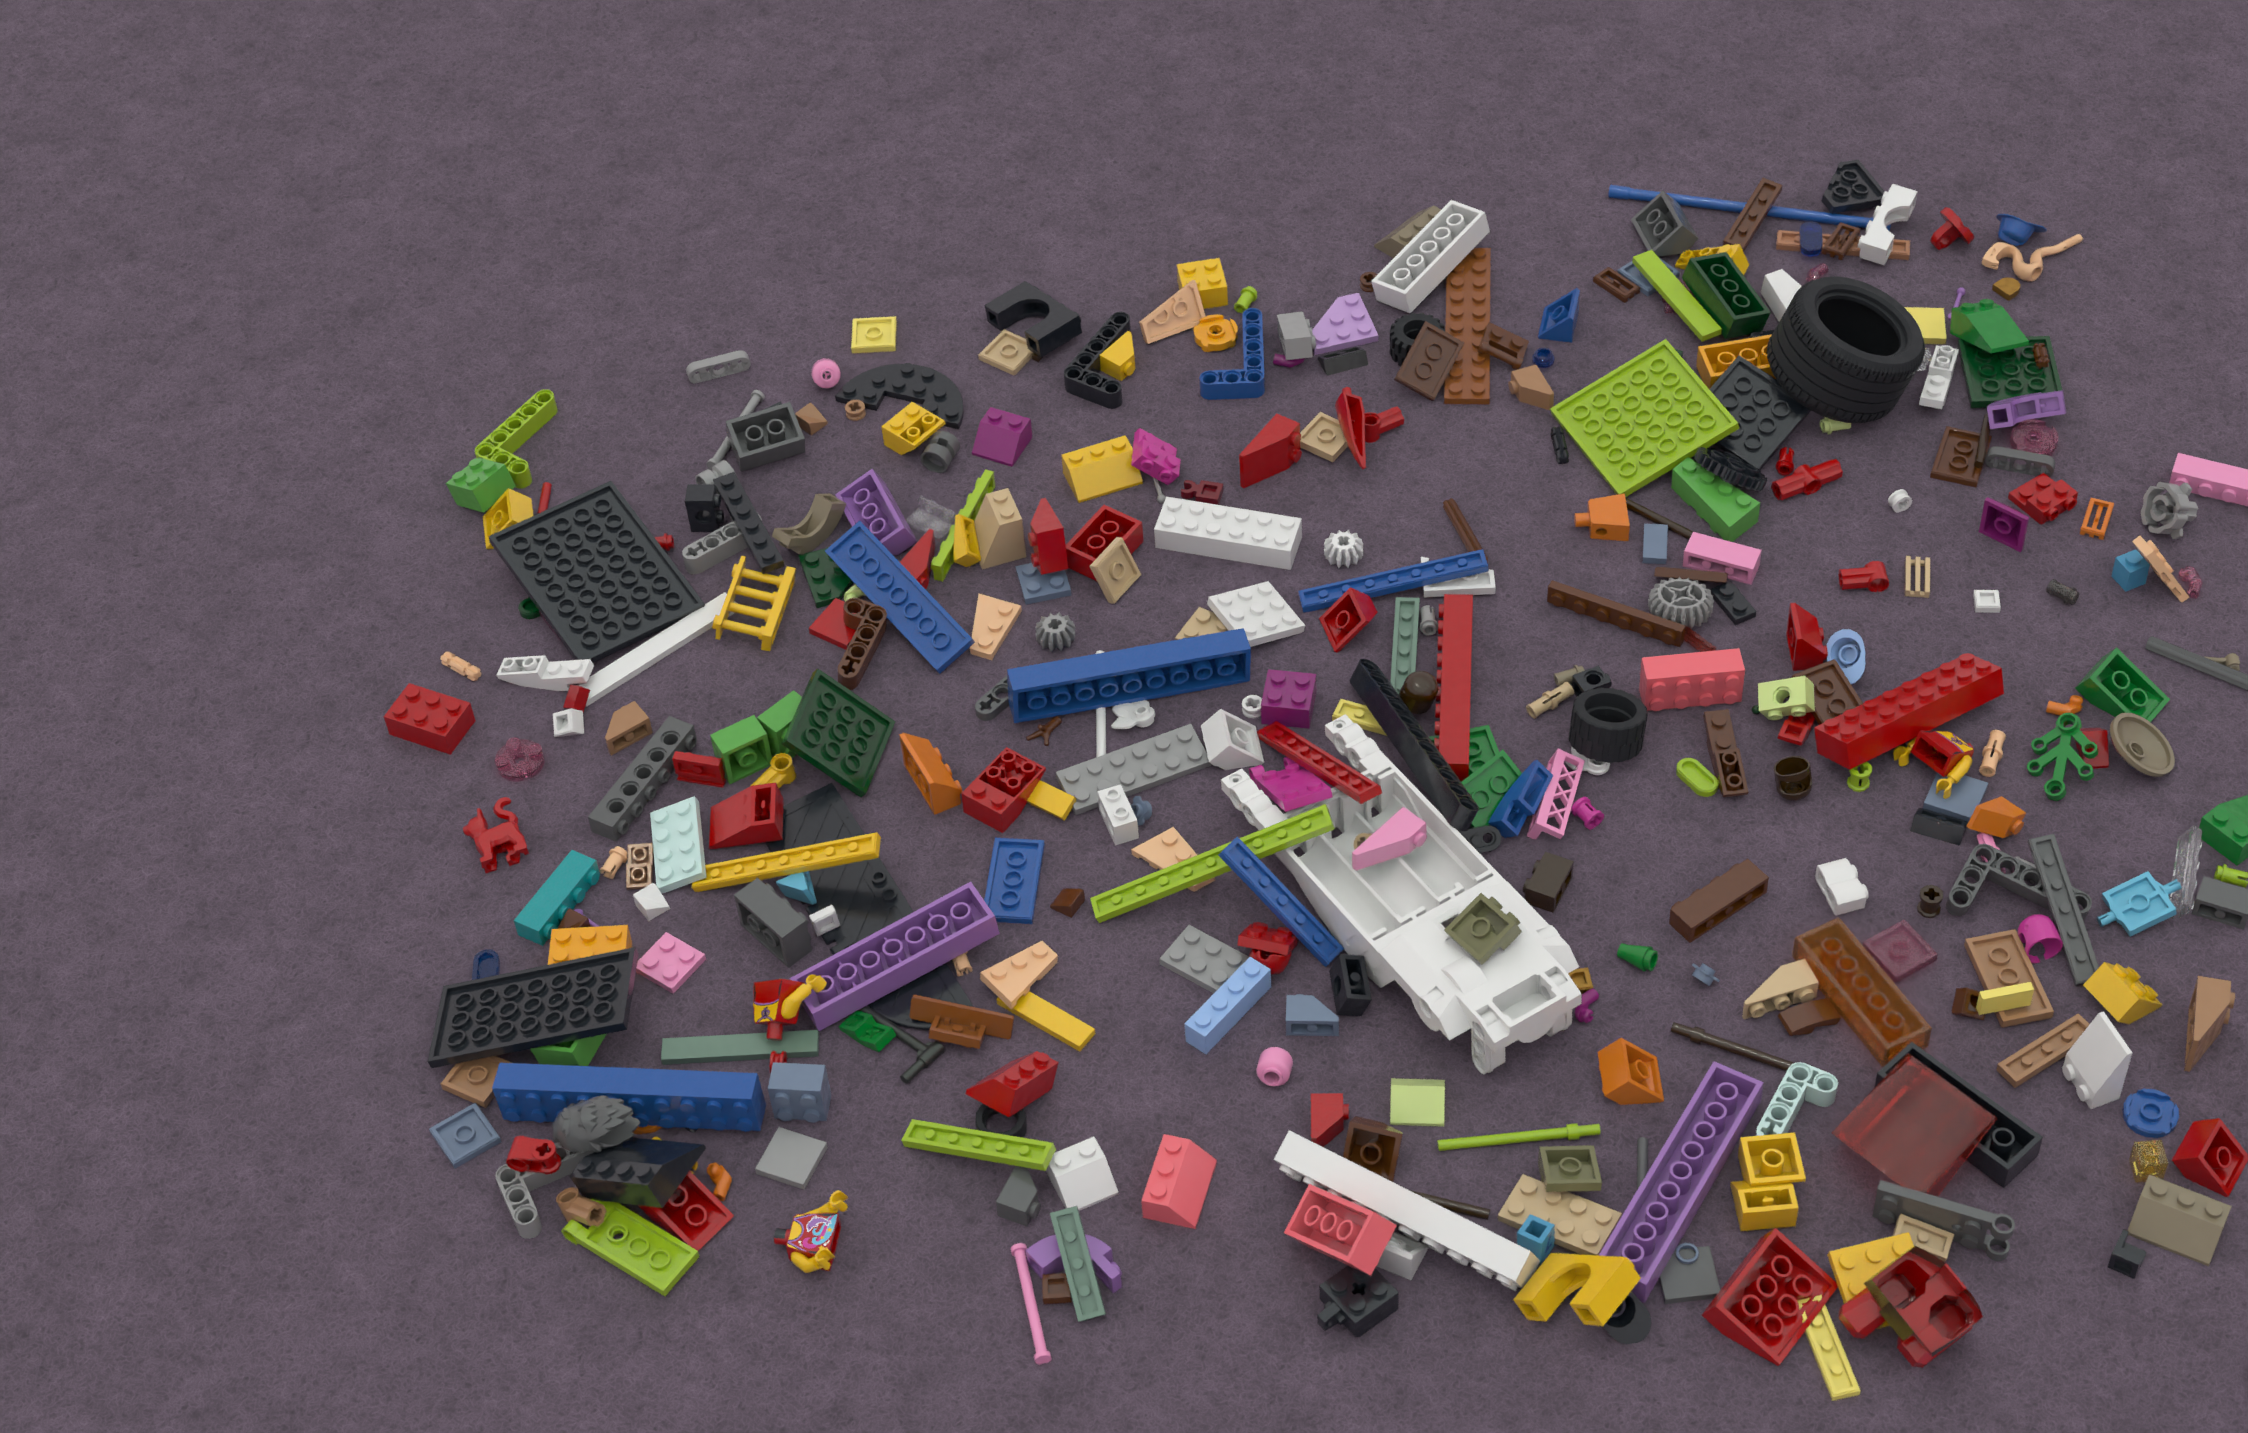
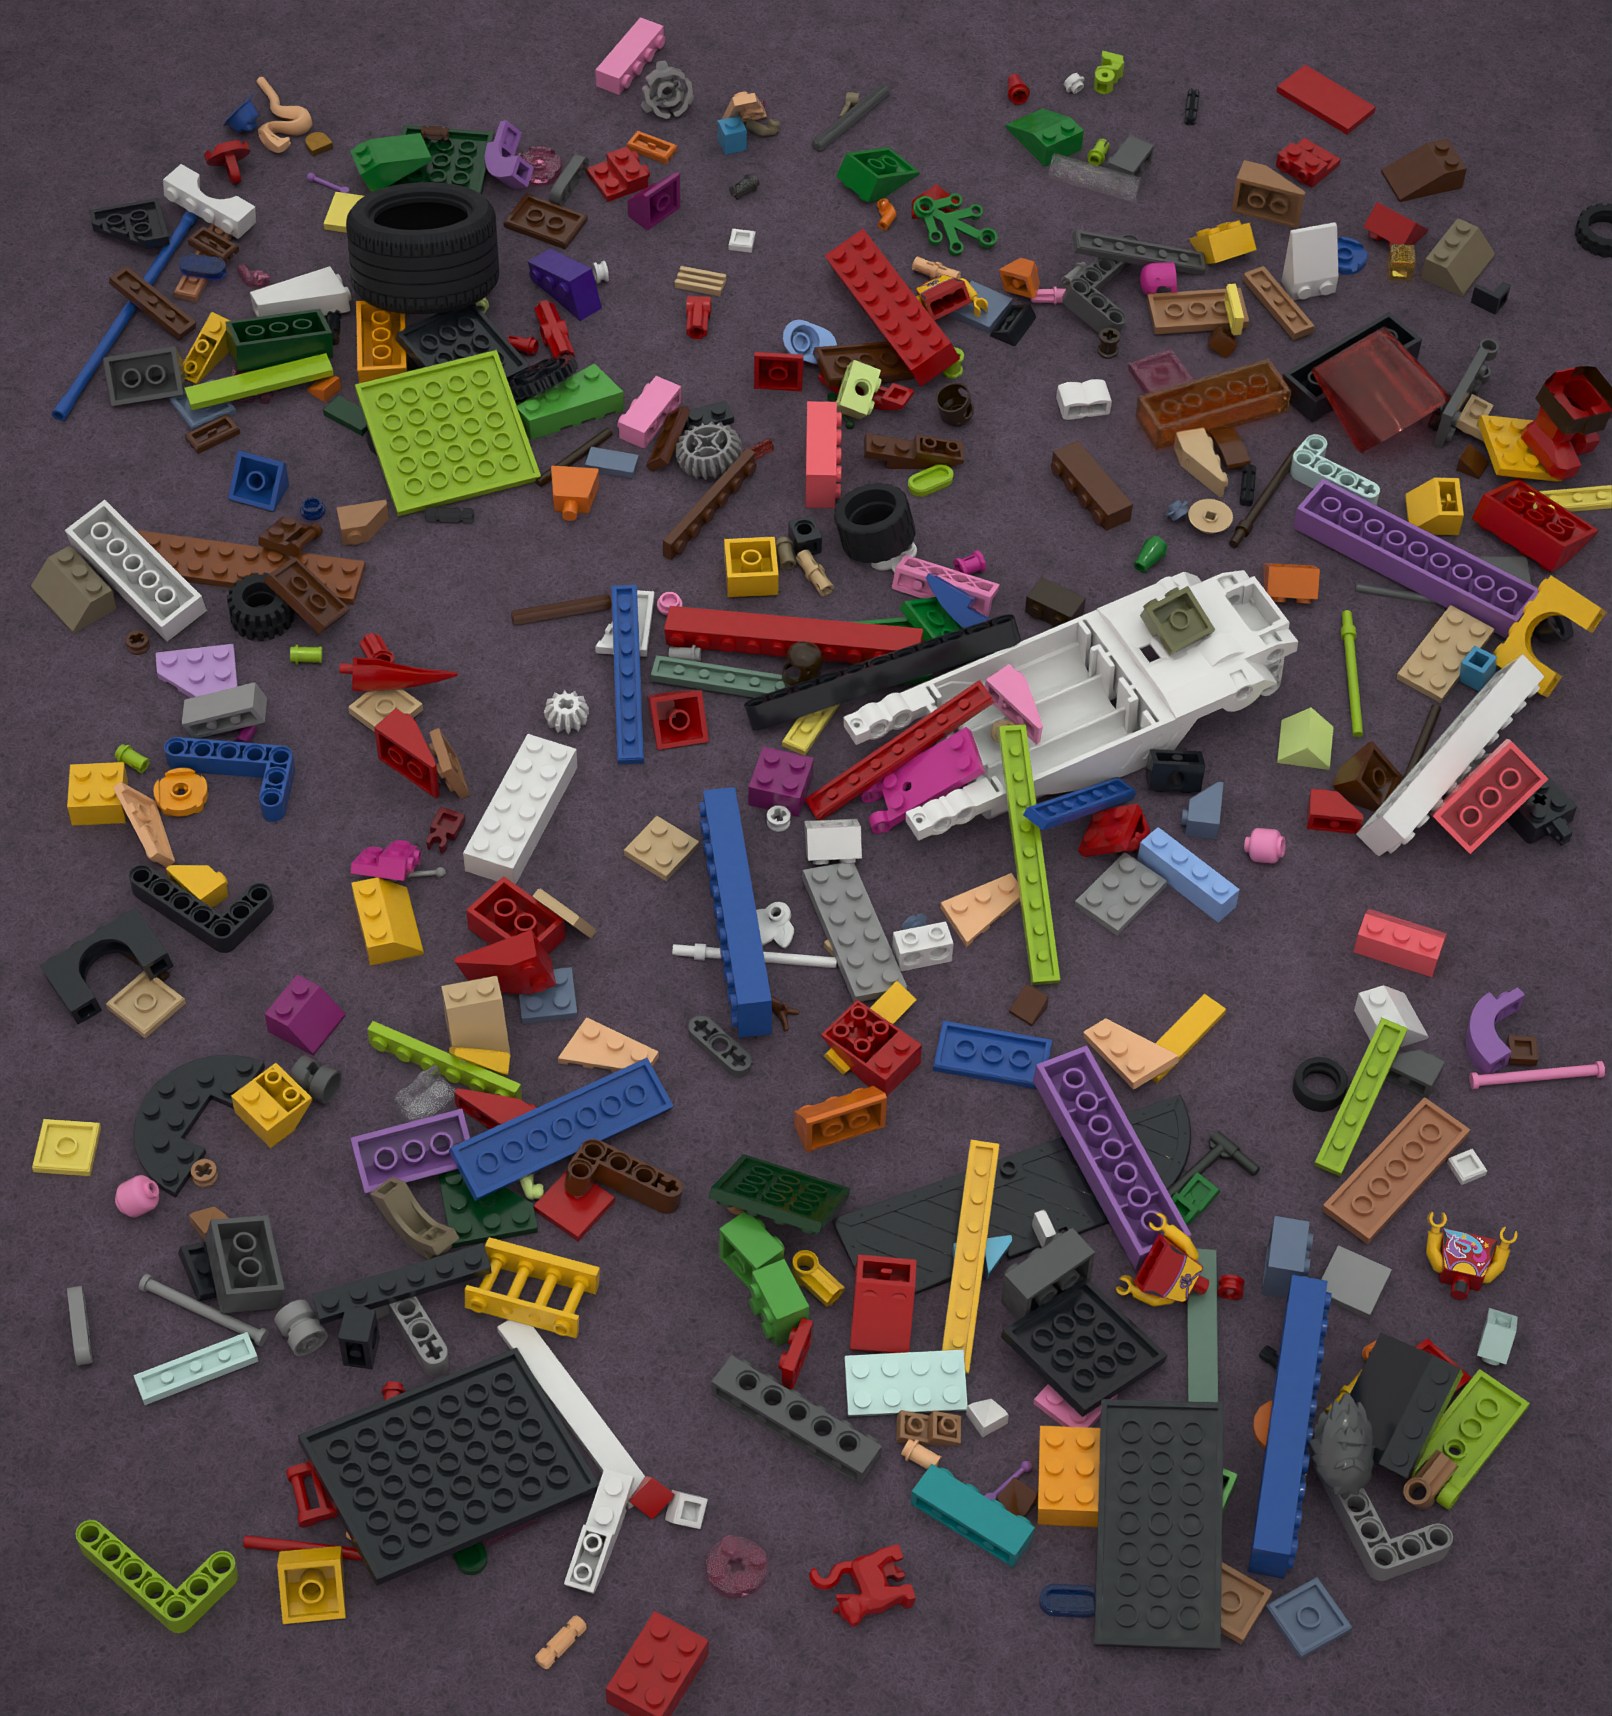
camera: 90 degrees left, 5 degrees up
bright green brick [446,457,516,513] -> none
red piece [506,1136,562,1174] -> none
medium nougat slope [605,701,653,756] -> none
dark orange bracket [909,995,1014,1049] -> none
red slope [965,1051,1059,1117] -> none
light grey gear [1035,612,1075,652] -> none
sand green plate [1050,1206,1106,1322] -> none
white plate [1207,581,1305,647] -> none
pearl dark grey slope [1317,346,1368,376] -> none
olive plate [1538,1145,1602,1192] -> none
yellow slope [1738,1132,1806,1186] -> none
dark brown bar [1974,414,1991,468] -> none
medium azure plate [2097,871,2182,937] -> none
dark tan dish [2110,713,2175,777] -> none
none -> light aqua plate [134,1332,259,1405]
none -> lime pin [290,644,322,665]
none -> orange slope [307,376,342,403]
none -> medium nougat plate [429,728,470,799]
none -> dark purple wedge [527,248,602,321]
none -> bright pink plate [657,592,682,616]
none -> yellow brick [724,537,779,597]
none -> dark tan arm [745,119,780,137]
none -> black plate [1001,1278,1168,1417]
none -> tan piece [1188,499,1233,534]
none -> black axle [1240,464,1257,506]
none -> nougat plate [1321,1097,1470,1245]
none -> white tile [1447,1149,1487,1185]
none -> reddish brown slope [1456,444,1489,479]
none -> light aqua slope [1477,1308,1518,1365]

